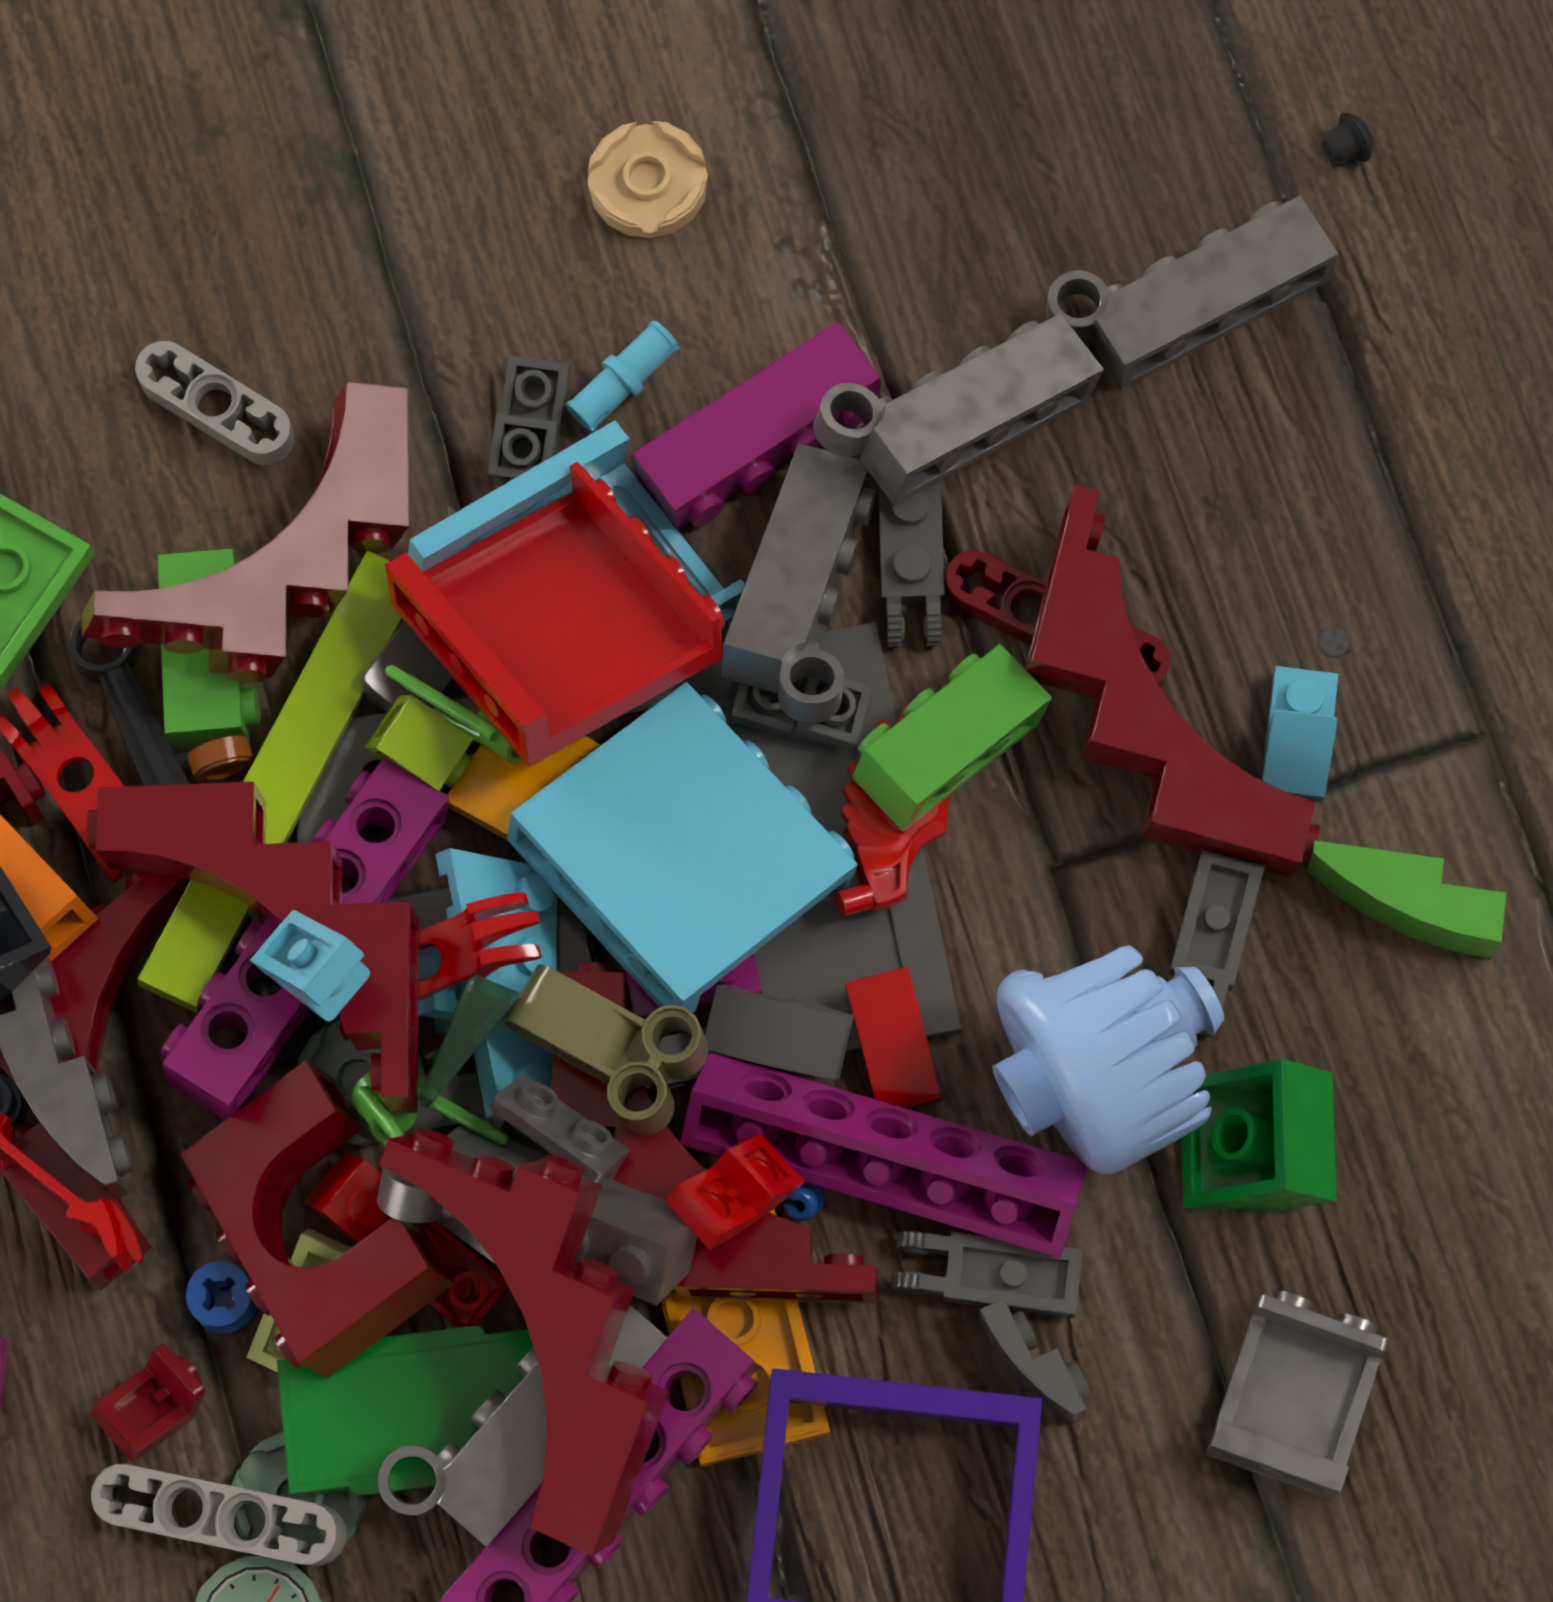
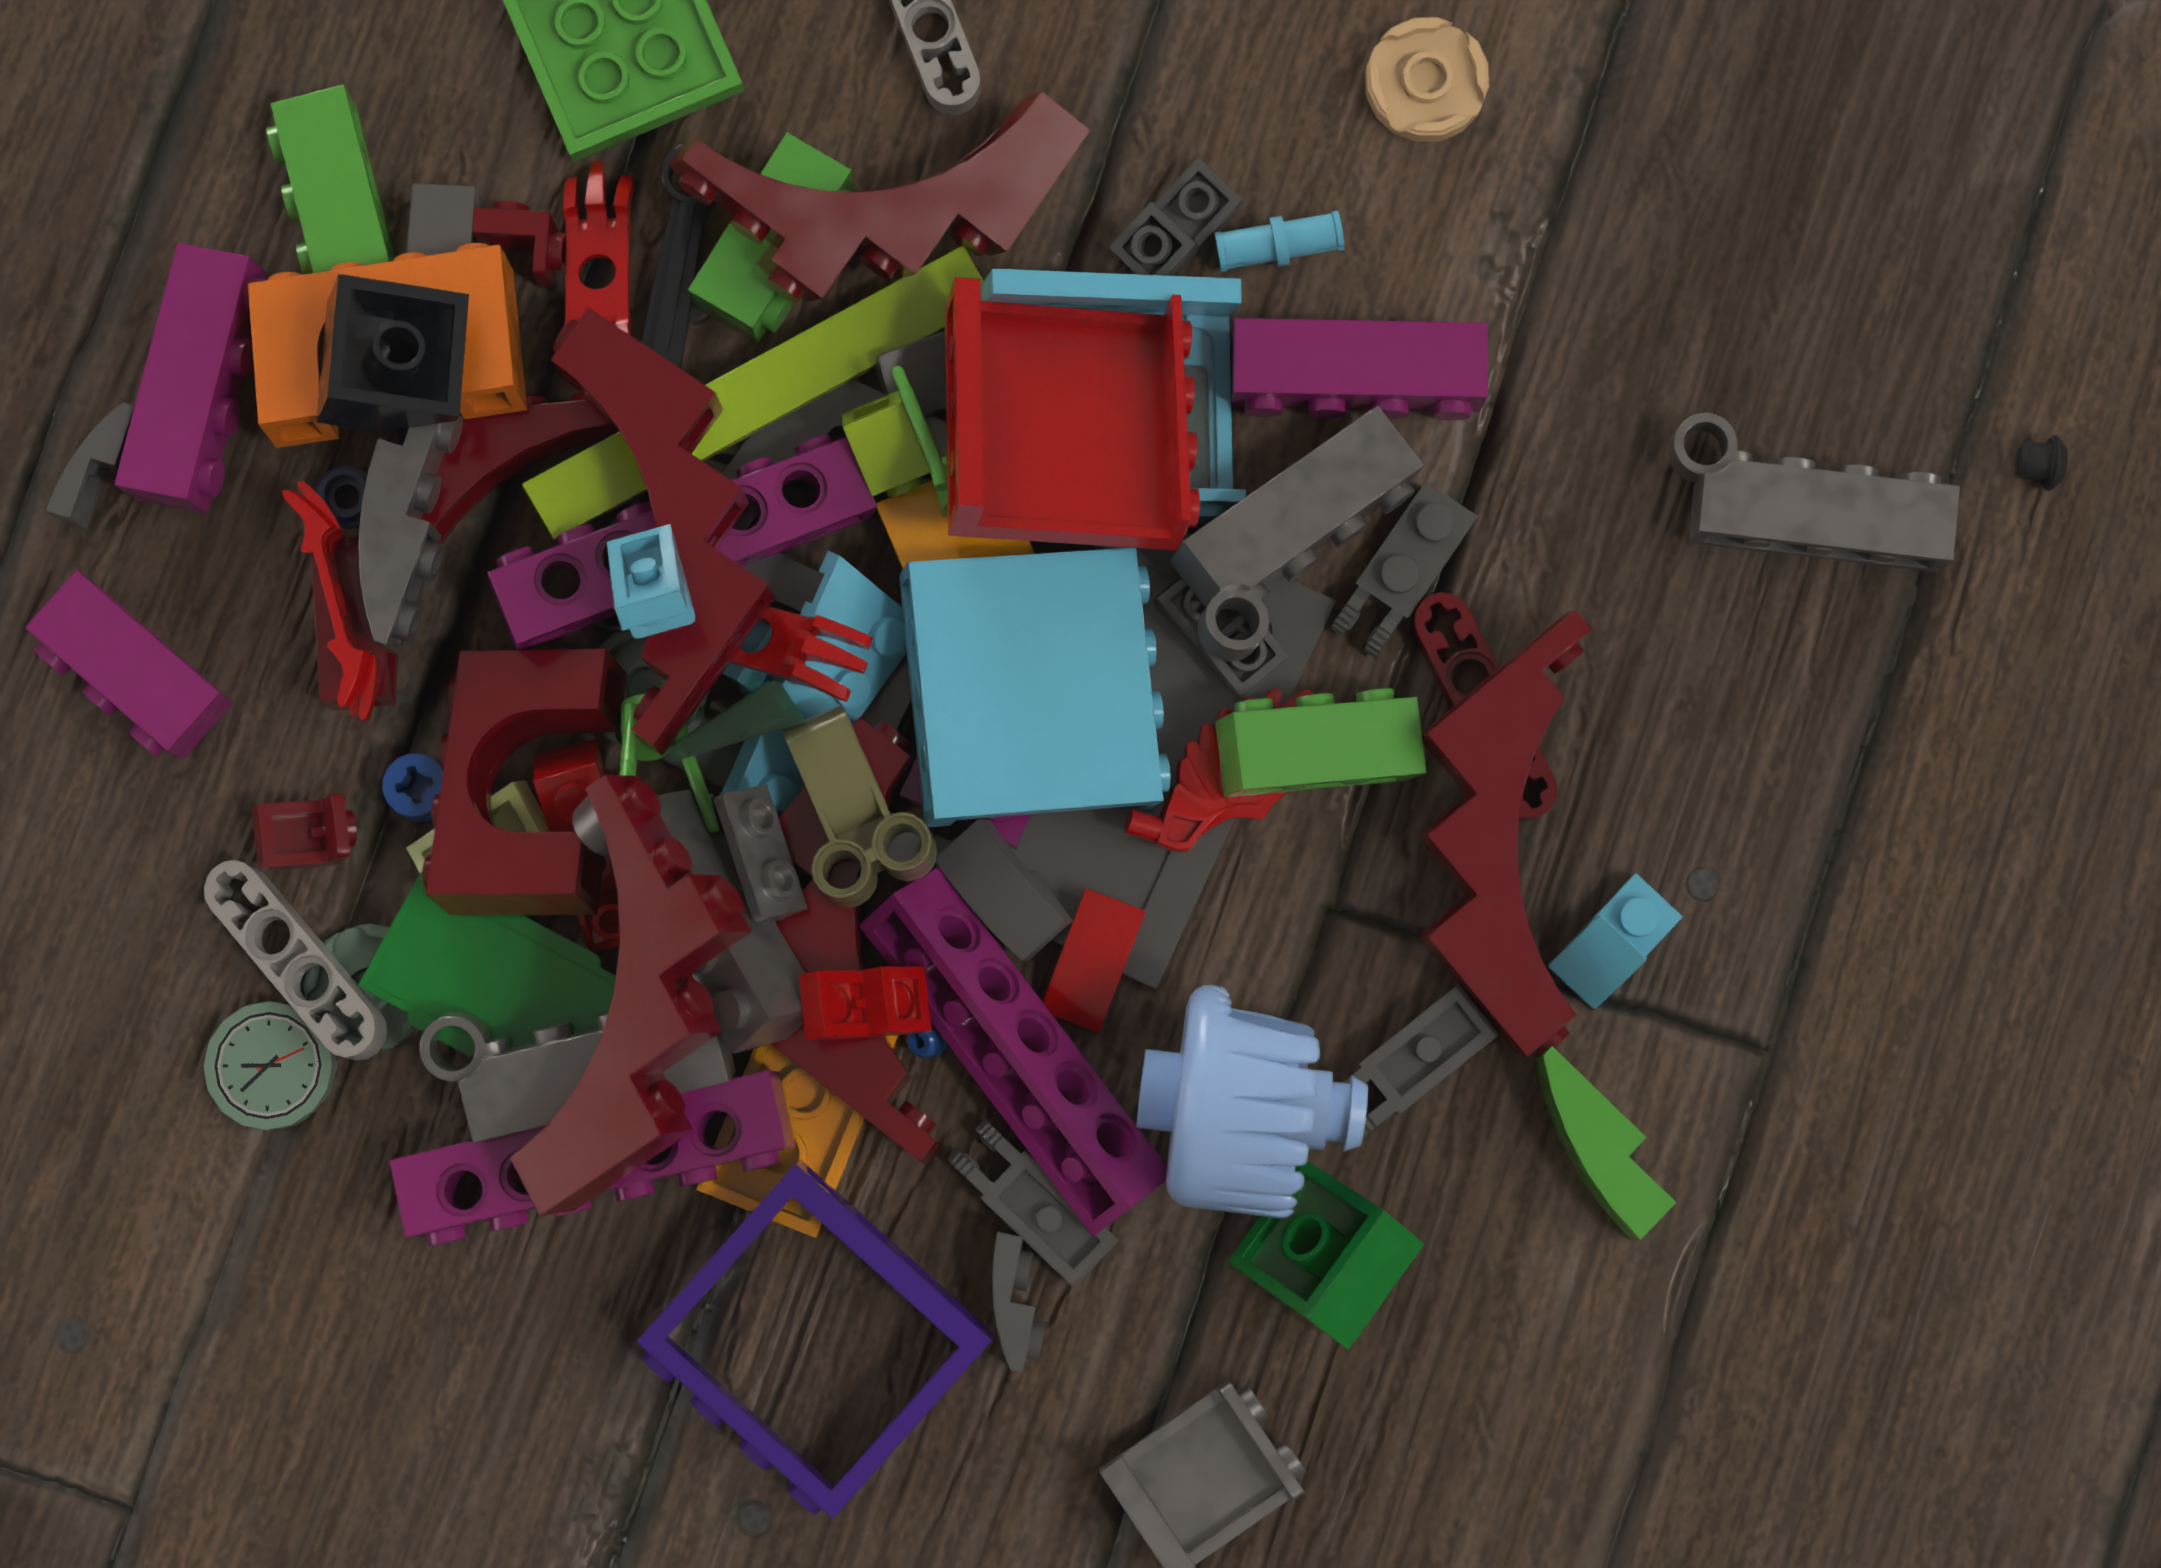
camera: 30 degrees right, 10 degrees up
dark orange tile [187,736,255,783] -> none
flat silver hinge [813,313,1104,505] -> none

